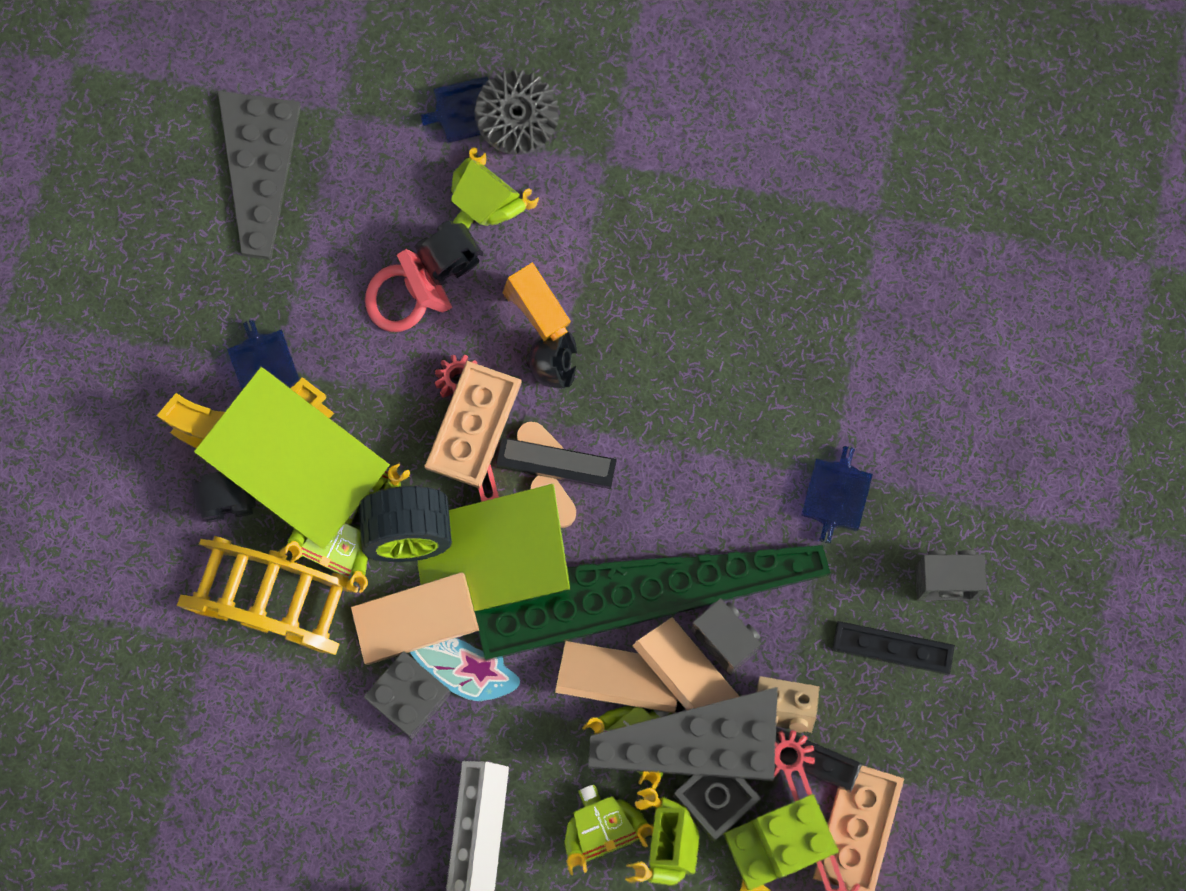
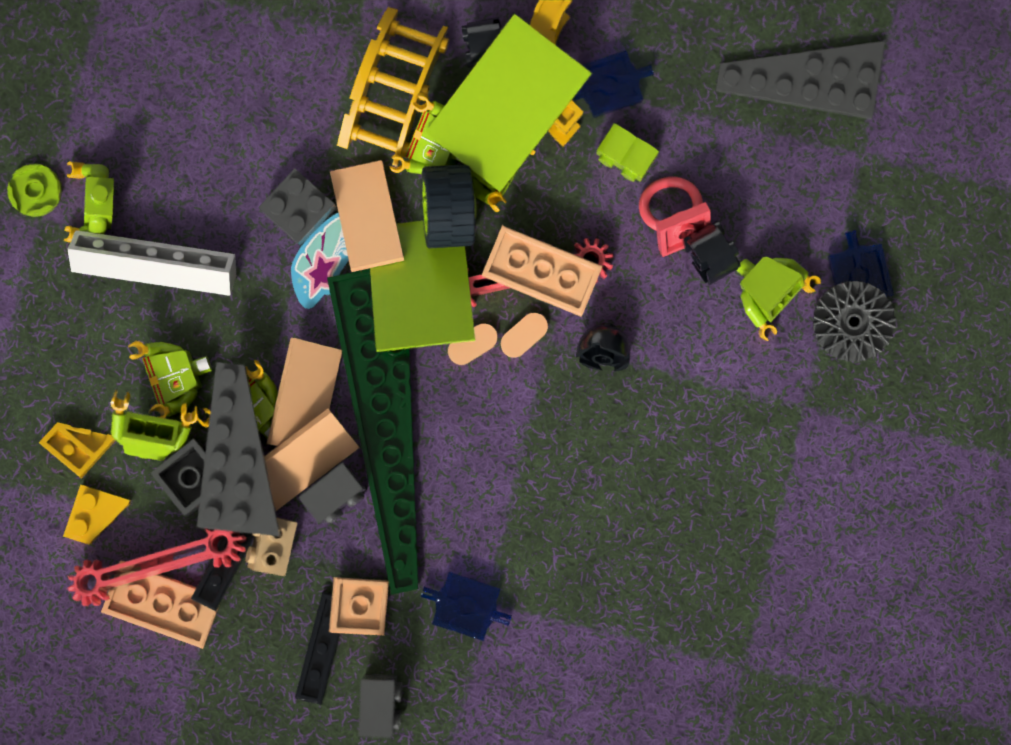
camera: 90 degrees right, 10 degrees up
tile [496,437,617,489] -> none
light orange arch [502,262,571,341] -> none
lime bracket [723,794,839,891] -> none
none -> light nougat tile [329,577,389,635]
none -> lime brick [596,124,659,182]

